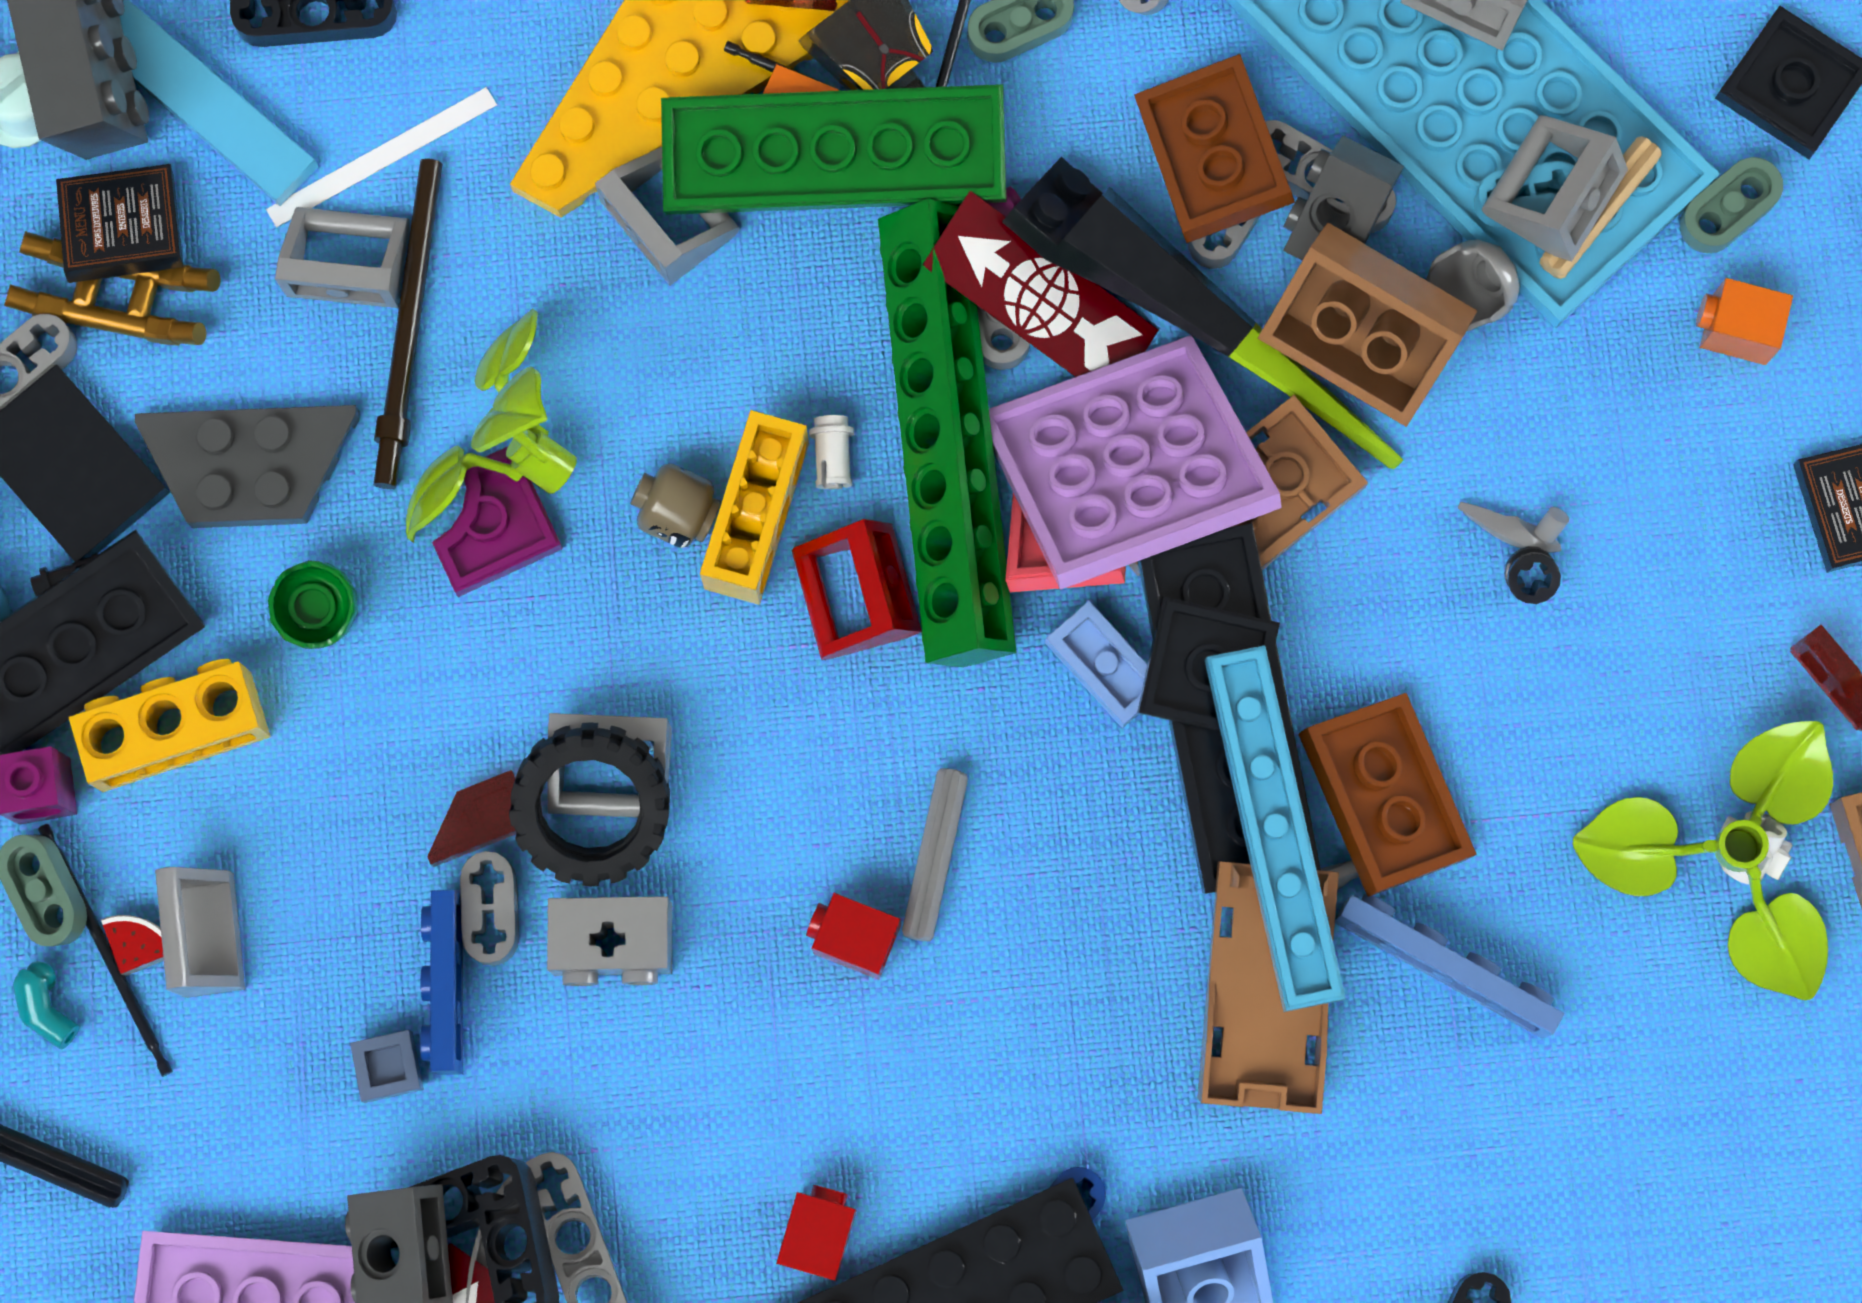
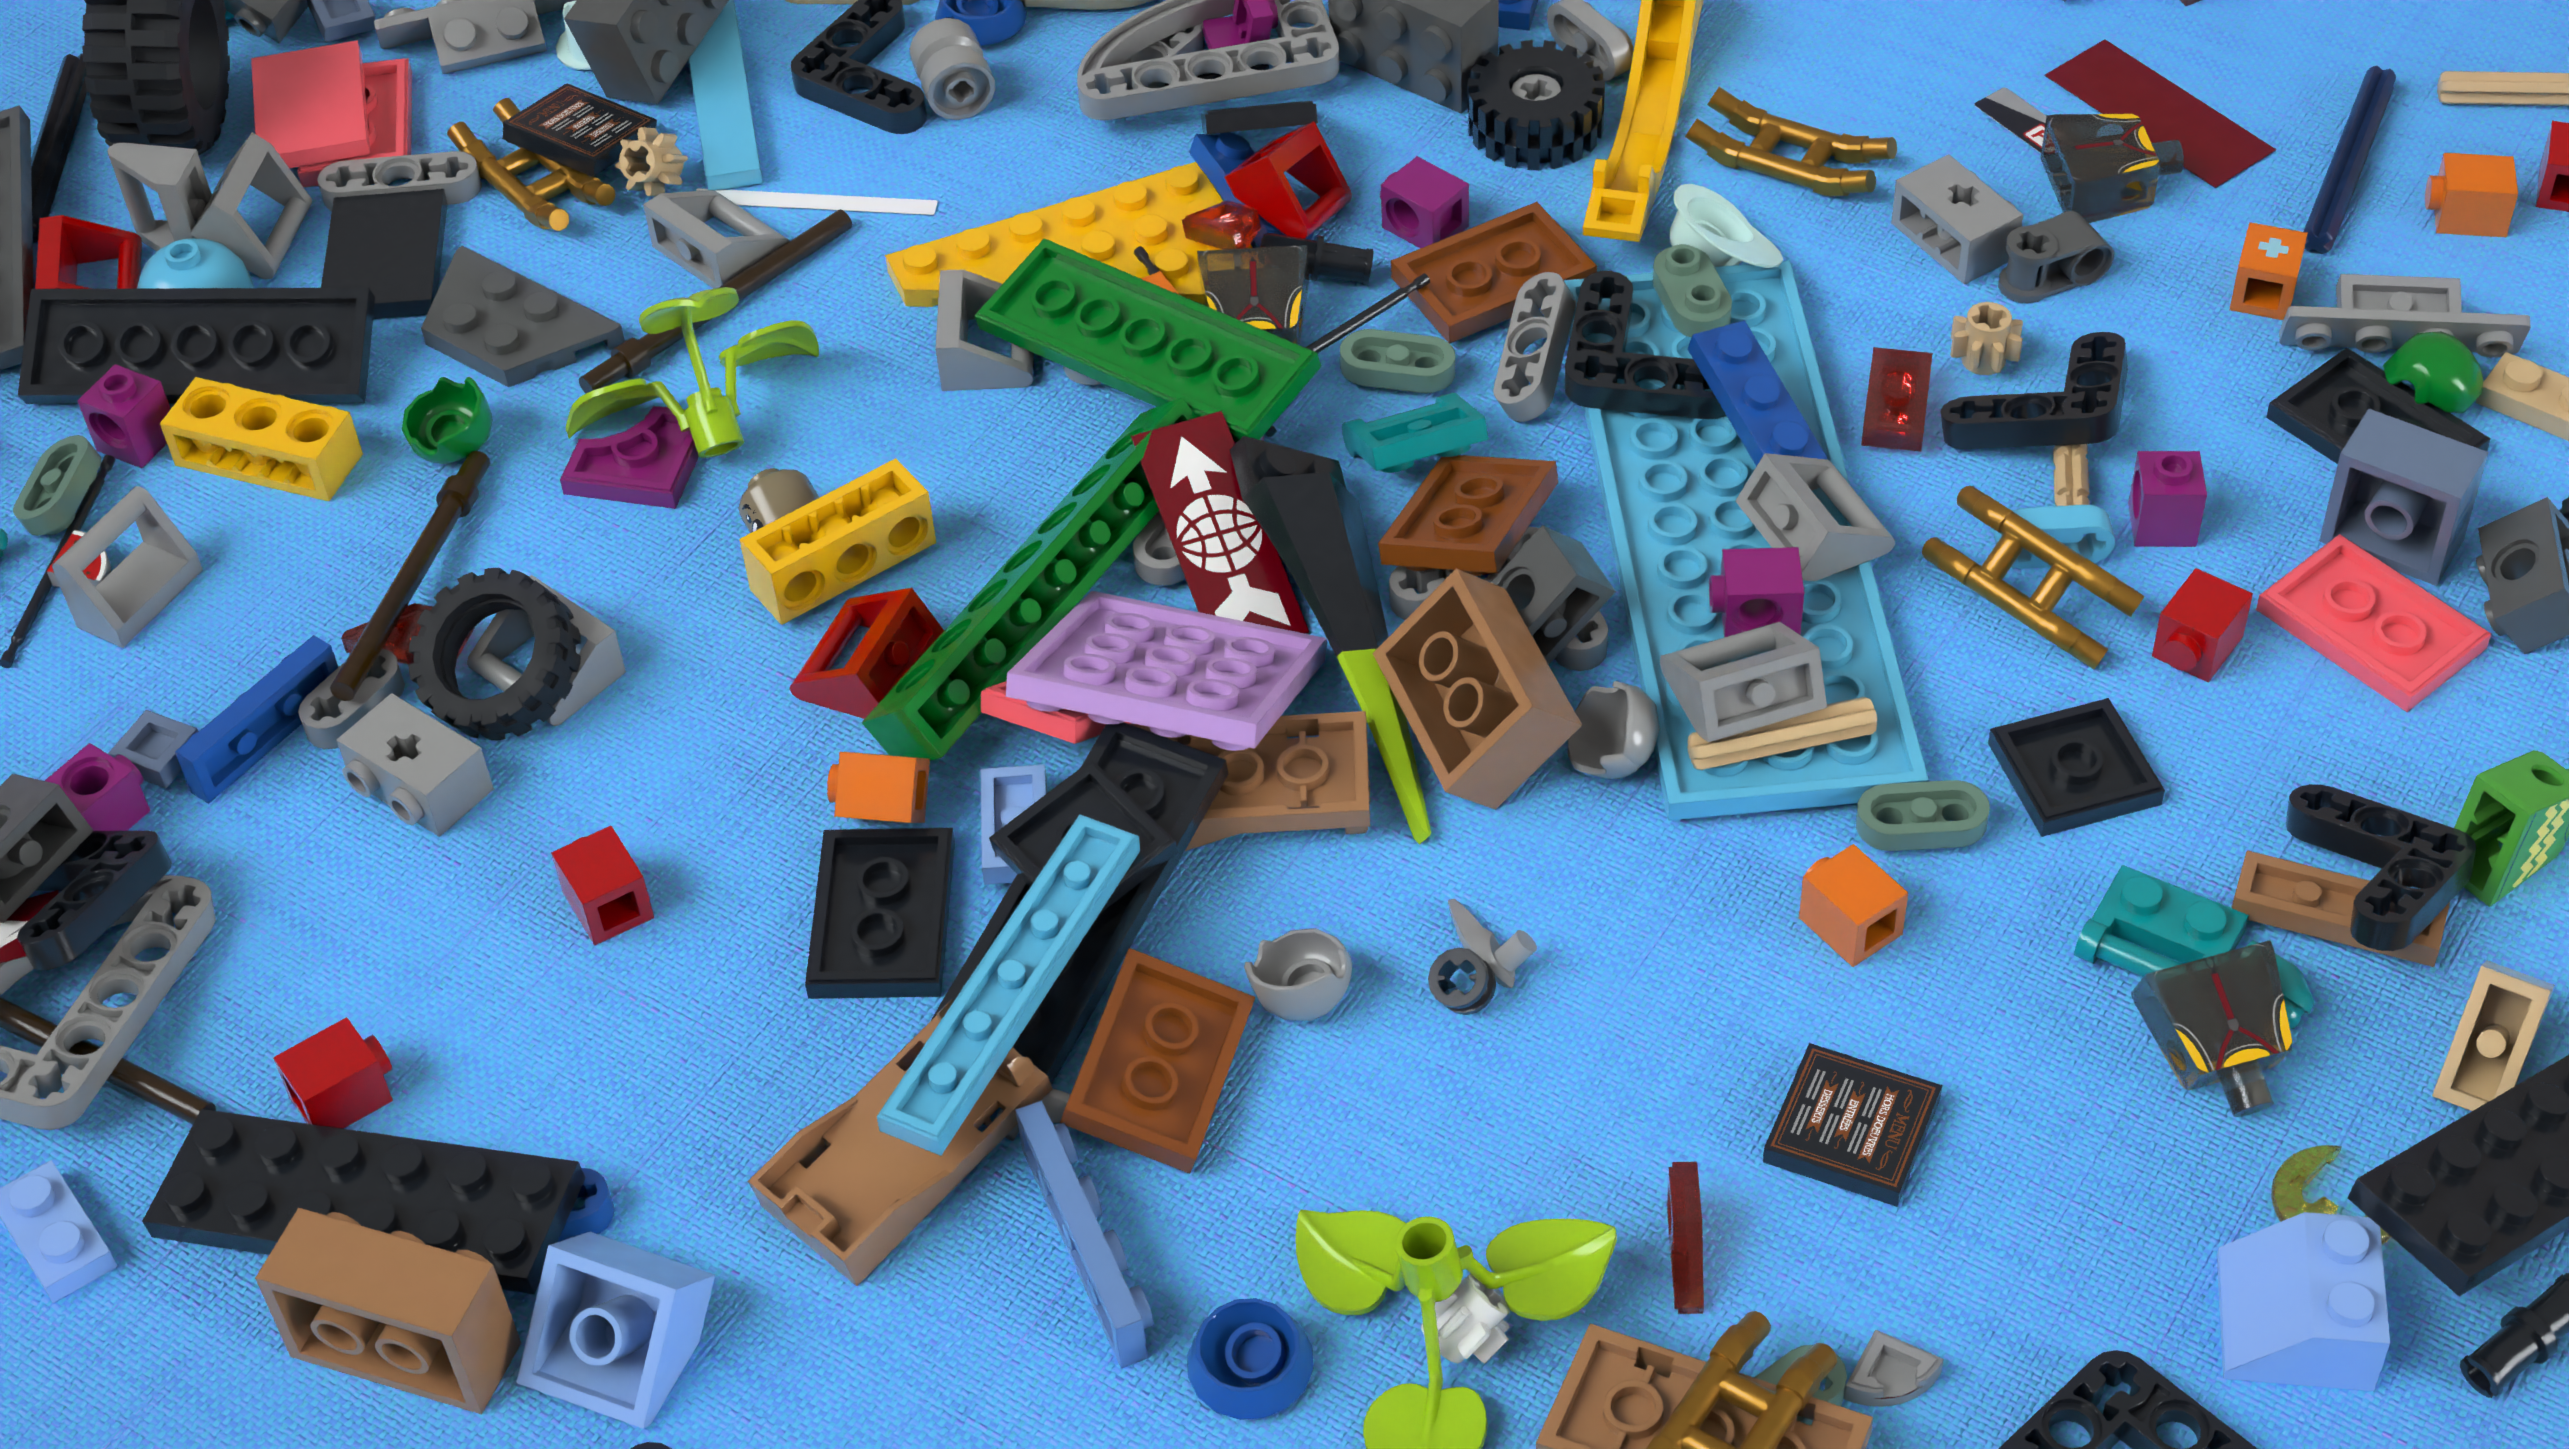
camera: 40 degrees right, 30 degrees down
white pin [809,415,854,489] -> none
light grey axle [902,768,968,941] -> none
none -> magenta brick [45,743,150,831]
none -> dark brown bar [330,451,490,701]
none -> tan gear [615,127,688,197]
none -> black tile [805,828,955,999]
none -> orange brick [827,752,930,823]
none -> blue hat [1187,1298,1314,1420]
none -> light grey hair [1244,928,1352,1021]
none -> teal plate [1342,392,1489,473]
none -> magenta brick [1709,547,1804,637]

